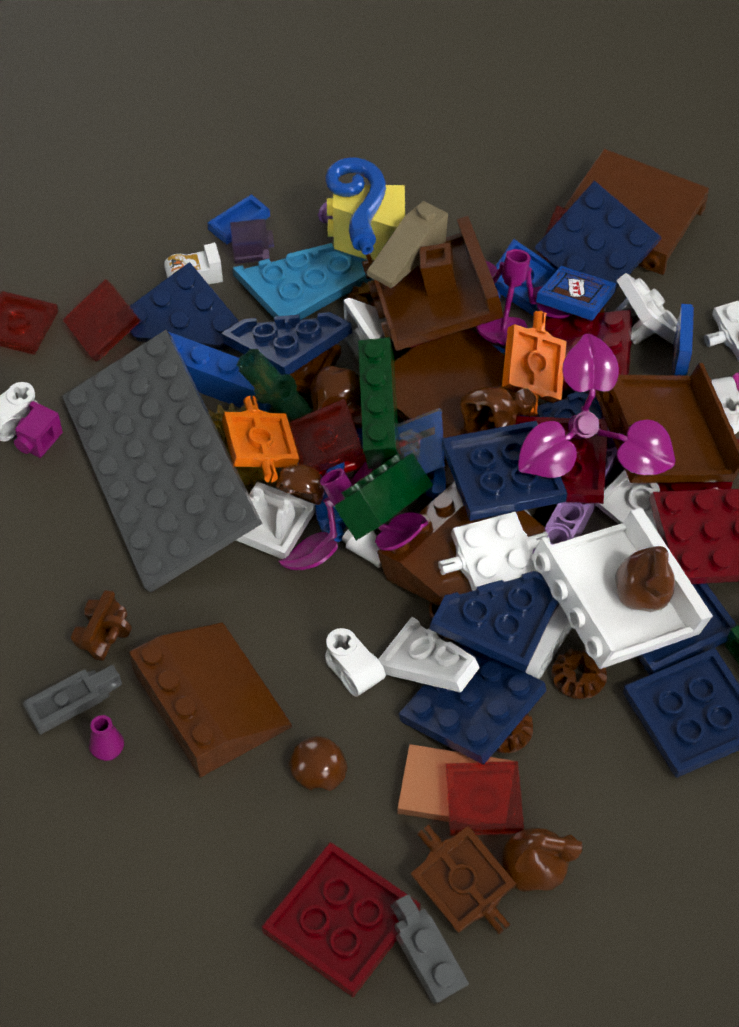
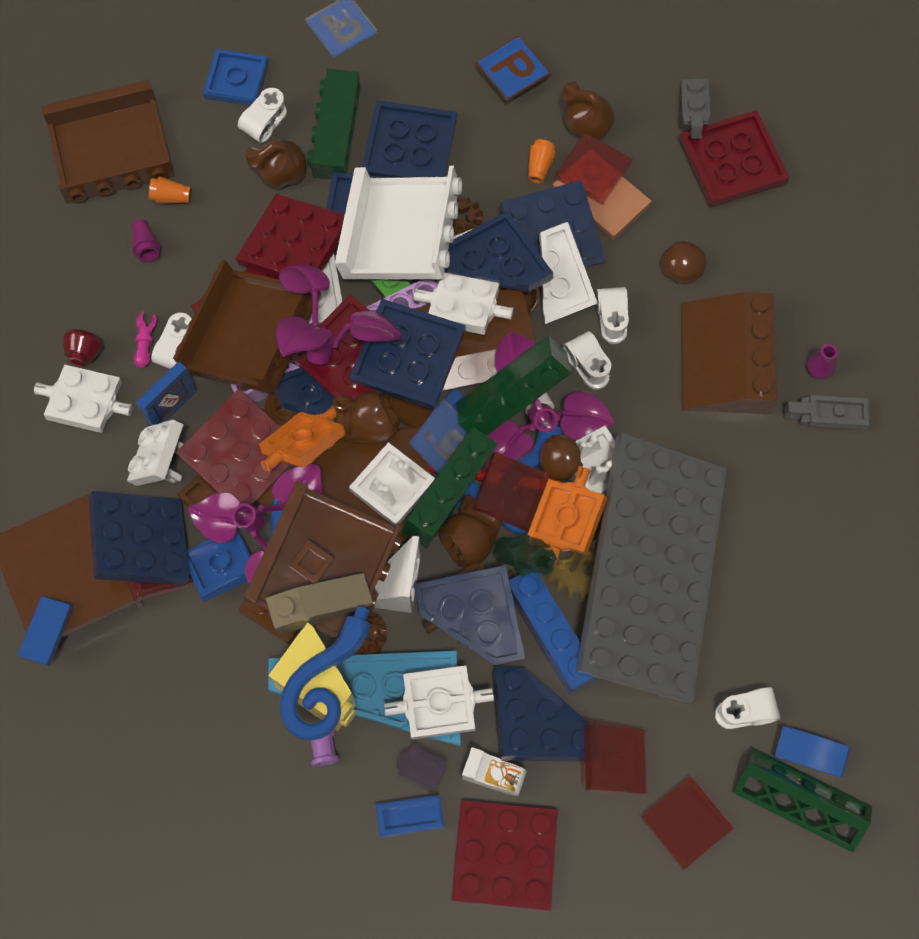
camera: 145 degrees left, 15 degrees up
magenta brick [14,401,63,458] -> none
reddish brown hips [71,590,132,661] -> none
reddish brown plate [411,825,517,935] -> none
blue tile [536,266,616,321] -> none
reddish brown piece [615,546,675,612] -> none
none -> blue tile [17,596,73,667]
none -> white plate [349,442,435,527]
none -> white plate [384,665,494,740]
none -> dark red plate [452,800,558,911]
none -> blue piece [475,36,551,102]
none -> orange cone [527,139,557,183]
none -> white piece [563,331,611,390]

